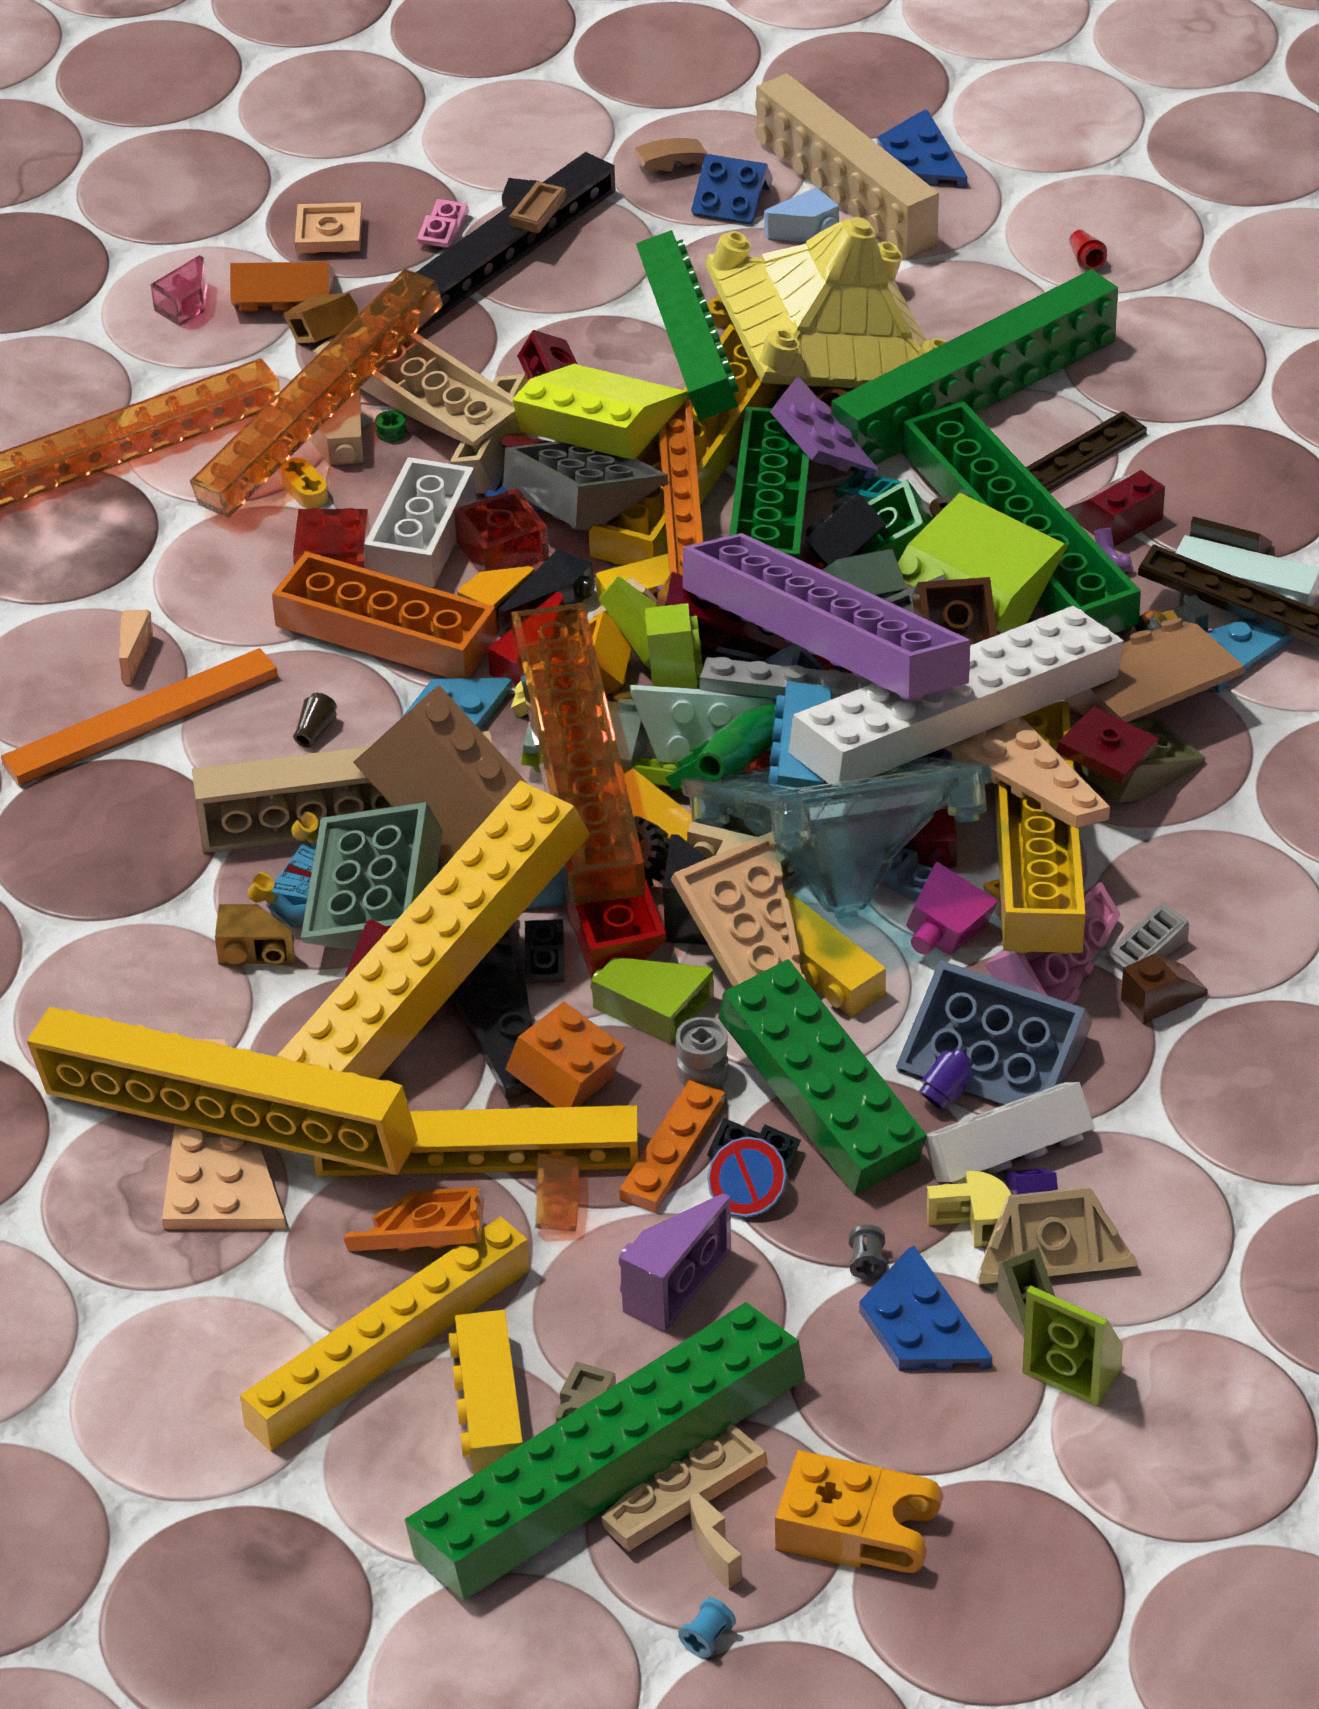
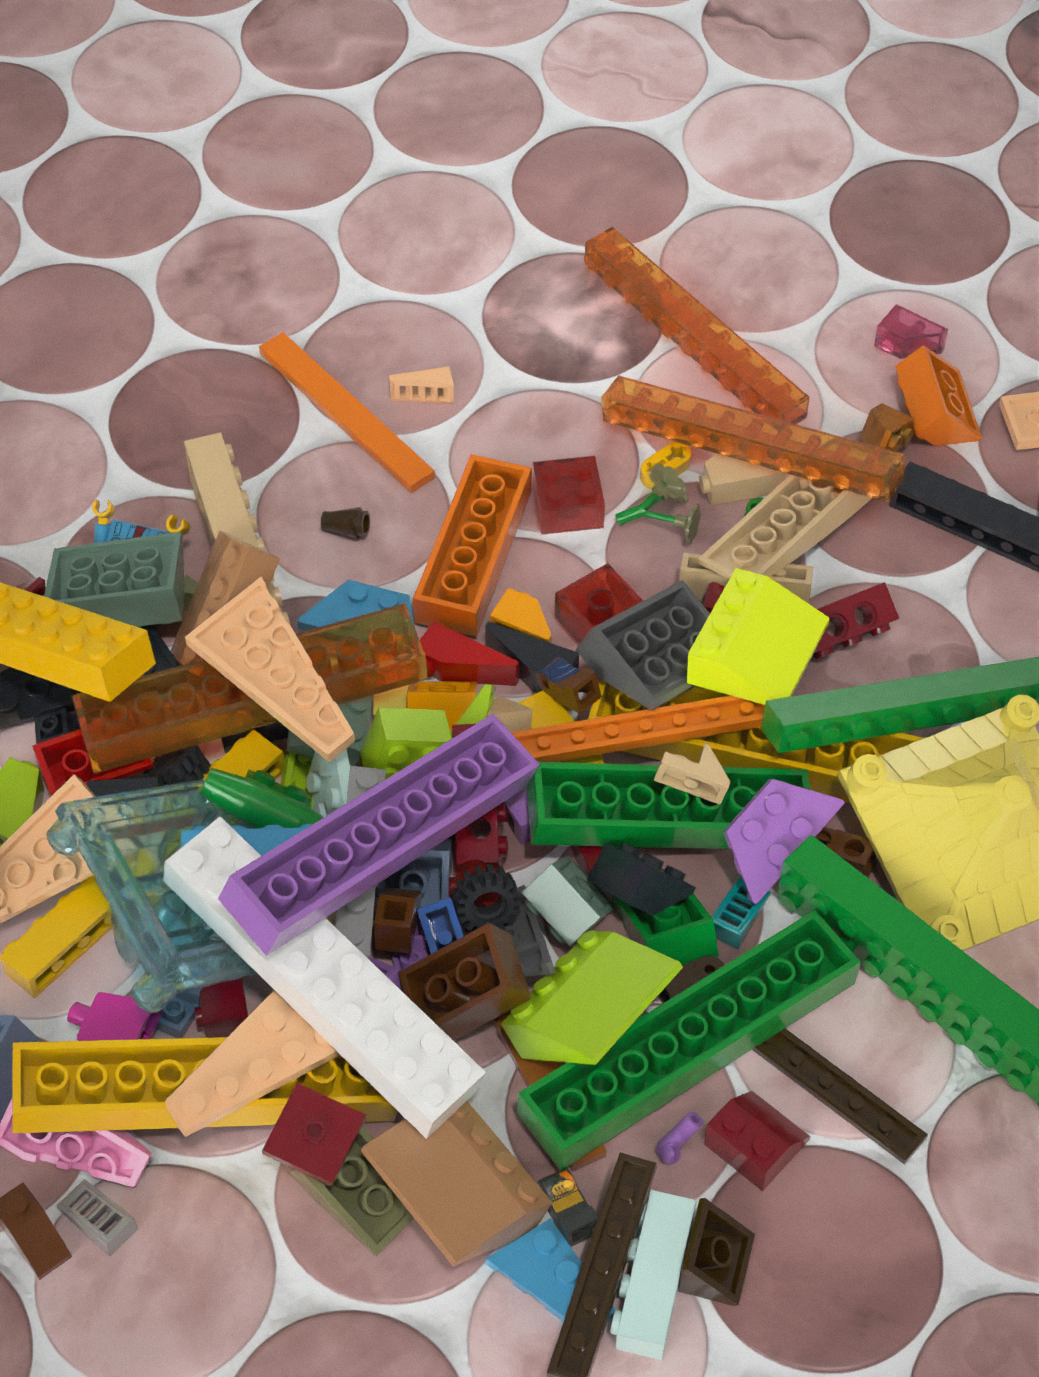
camera: 80 degrees right, 10 degrees up
pearl gold slope [215,904,296,964] -> none
white brick [364,457,476,588] -> none
none -> light nougat wing [185,577,355,763]
none -> reddish brown leg [536,657,602,714]
none -> olive plant [615,463,701,544]
none -> tan slope [654,743,730,805]

